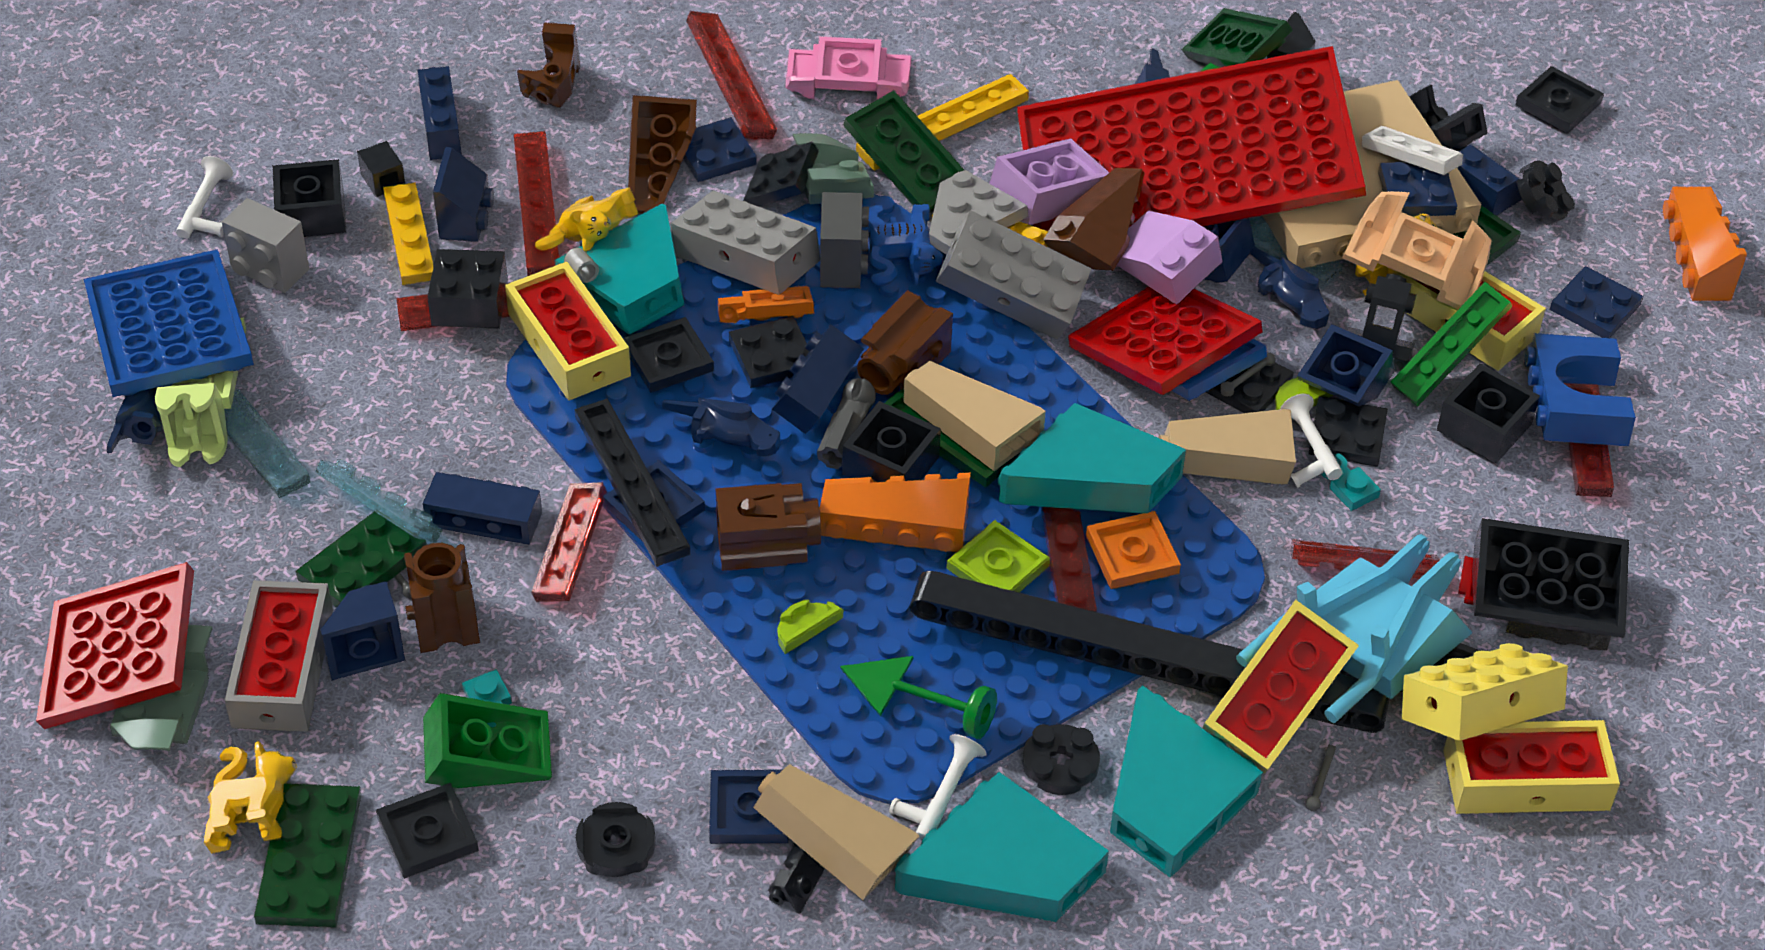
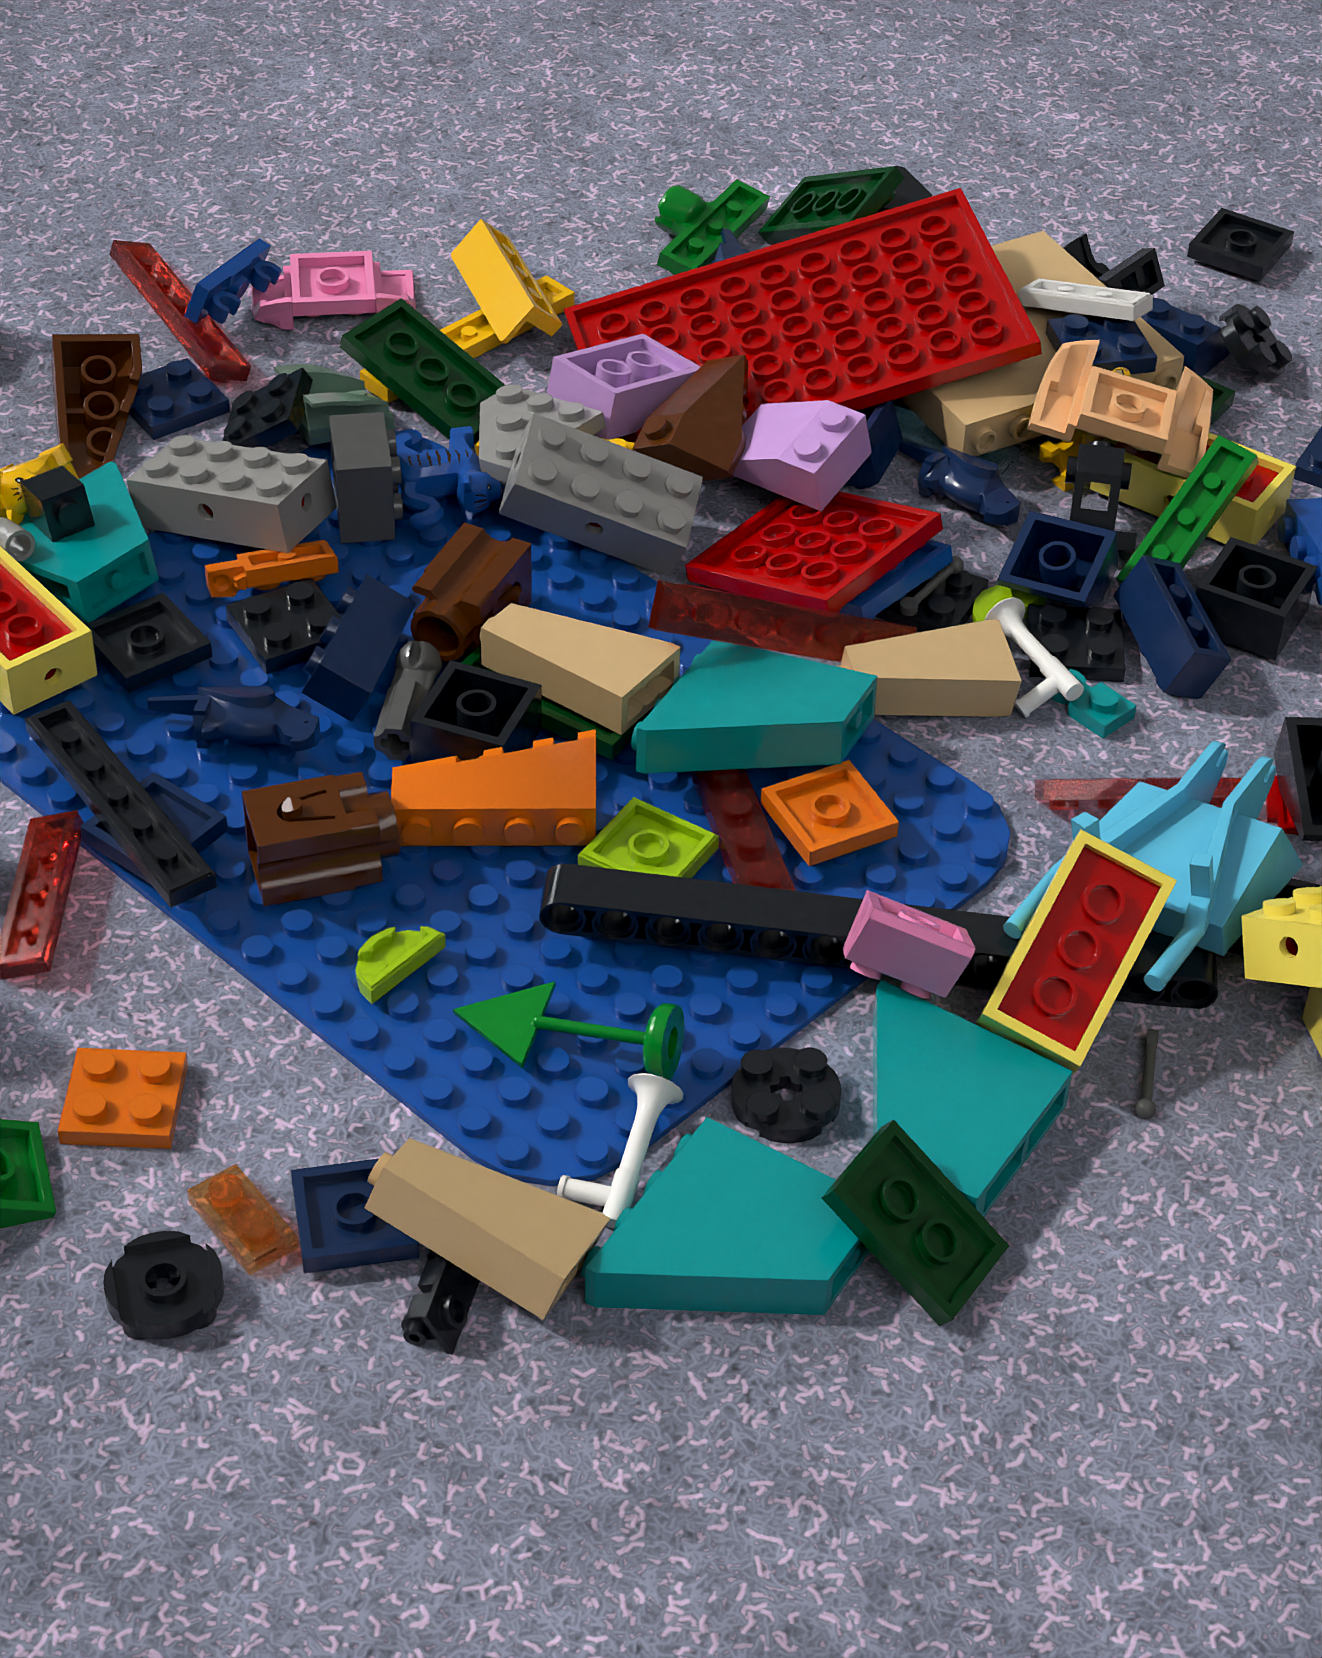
camera: 10 degrees left, 5 degrees down
none -> black brick [20,466,95,542]
none -> orange plate [58,1048,188,1149]
none -> blue plate [184,238,282,324]
none -> clear orange plate [187,1164,298,1276]
none -> yellow panel [451,219,563,344]
none -> clear red plate [648,579,917,662]
none -> green plate [654,179,770,275]
none -> dark green plate [821,1119,1009,1326]
none -> bright pink slope [843,890,976,999]
none -> dark blue brick [1113,555,1231,699]

